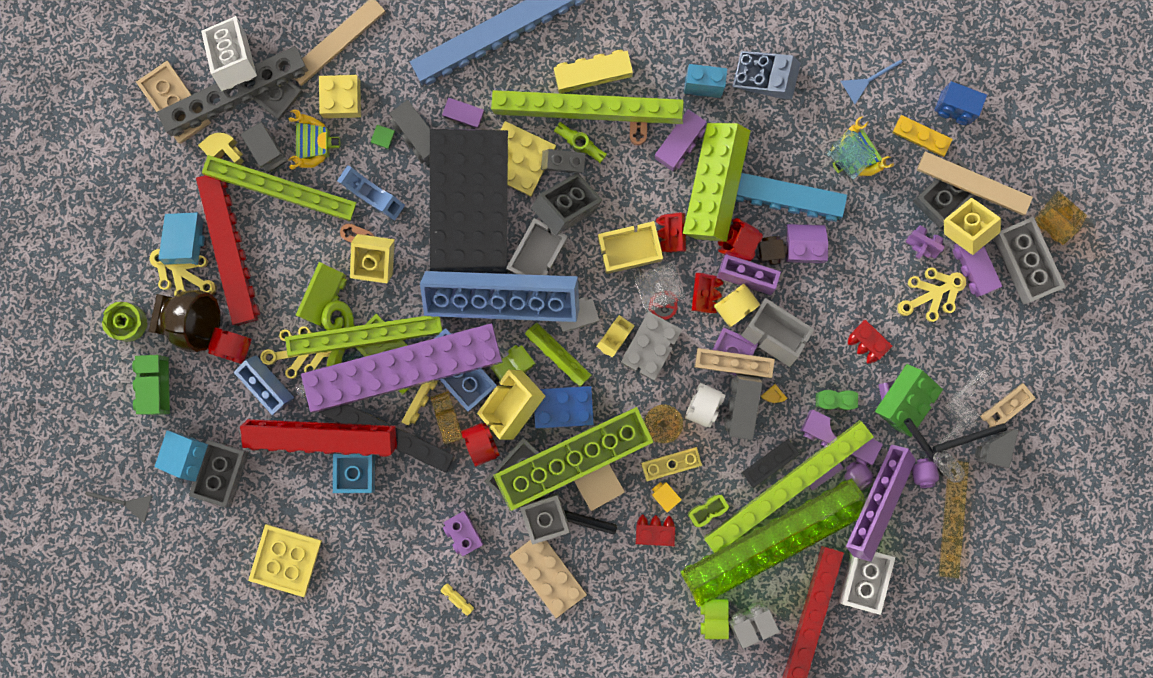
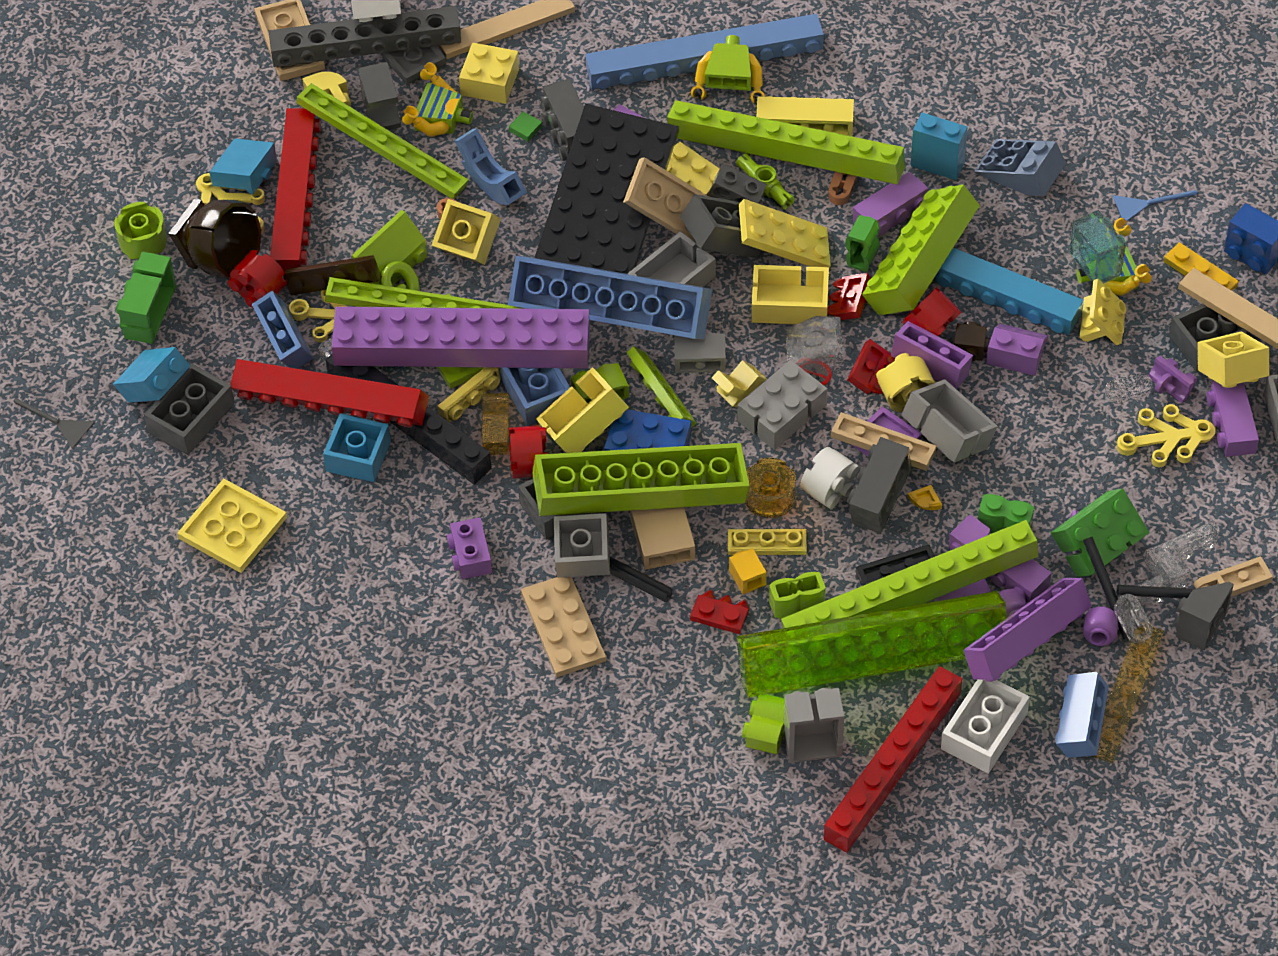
camera: 15 degrees right, 30 degrees down
light yellow axle [441,584,474,616] -> none
red plate [848,320,892,364] -> none
none -> dark brown plate [283,255,382,295]
none -> tan plate [623,157,709,247]
none -> lime torso [691,35,765,103]
none -> light yellow plate [739,199,831,268]
none -> bright green brick [845,215,880,272]
none -> medium blue brick [1055,672,1109,758]
none -> light yellow bracket [1080,279,1126,345]
none -> clear beam [1105,373,1152,404]

